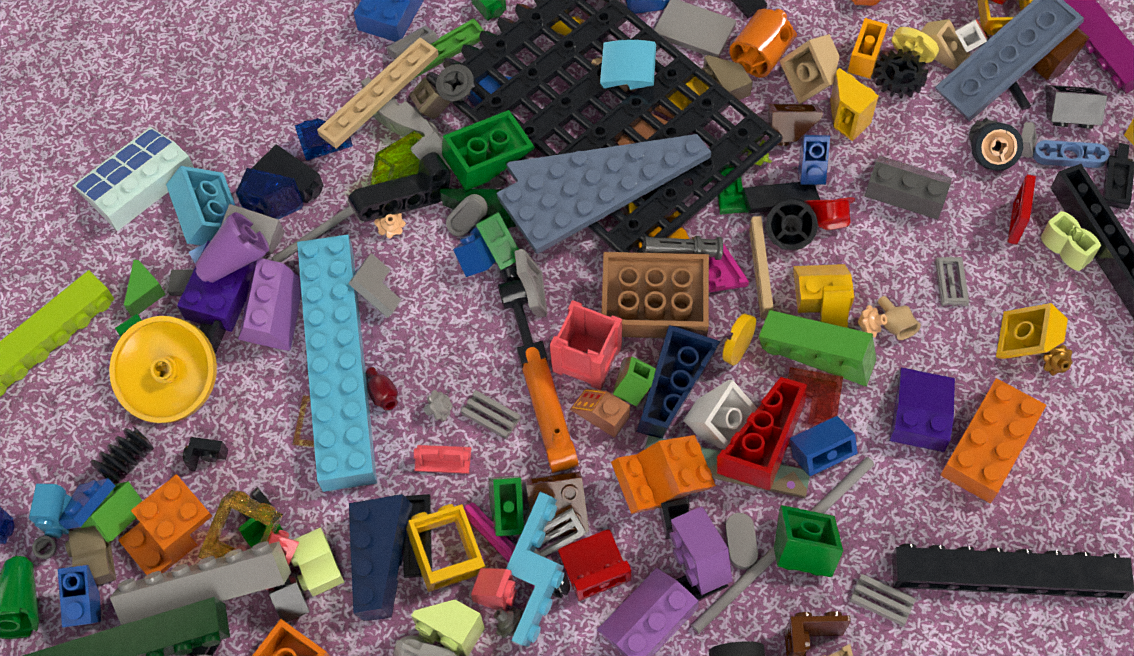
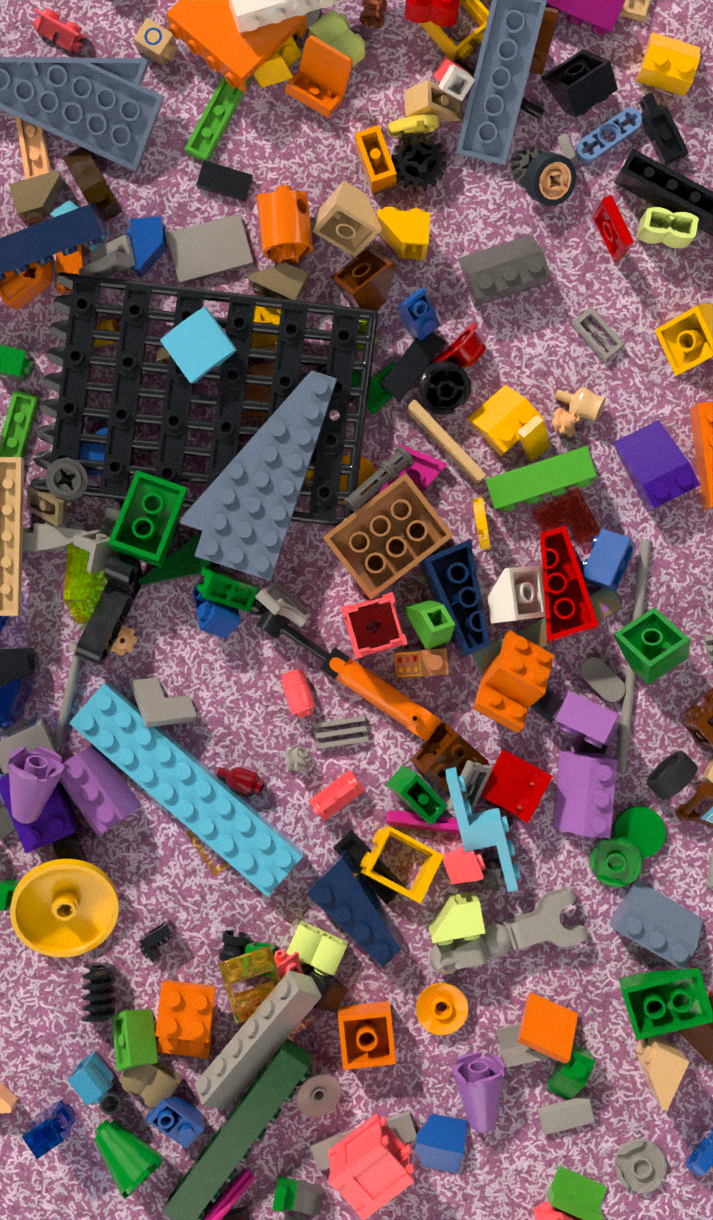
camera: 40 degrees left, 25 degrees up
blue wing [58,478,115,529] -> none
light grey tile [446,194,488,237] -> none
none -> coral head [281,669,316,719]

